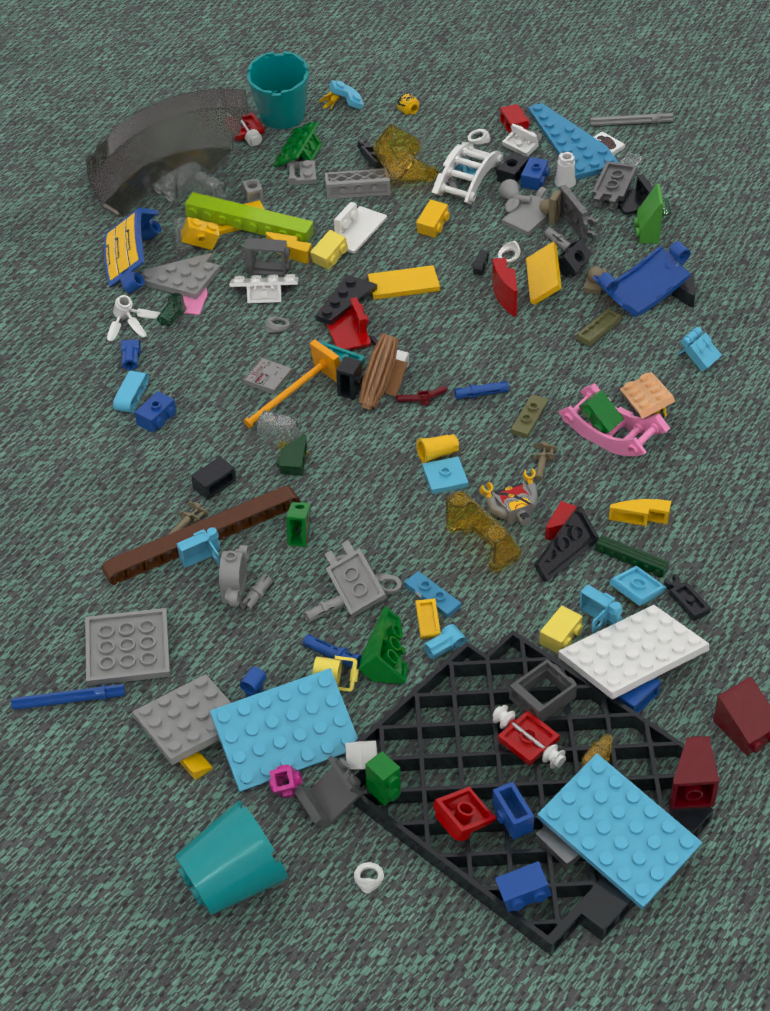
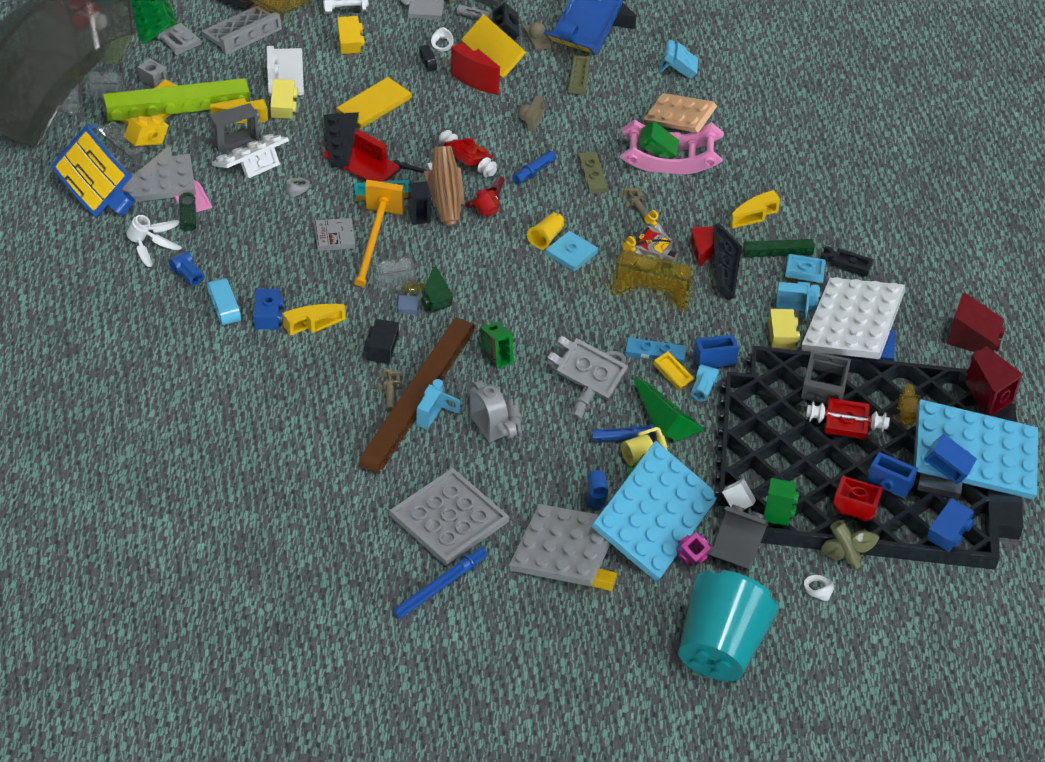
camera: 40 degrees left, 0 degrees up
none -> yellow slope [282,304,346,336]
none -> sand blue tile [398,295,418,315]
none -> red plate [439,130,497,178]
none -> red head [473,189,501,218]
none -> dark tan tile [518,96,545,131]
none -> blue brick [693,335,739,369]
none -> olive plant [821,520,879,570]
none -> blue brick [923,433,977,485]

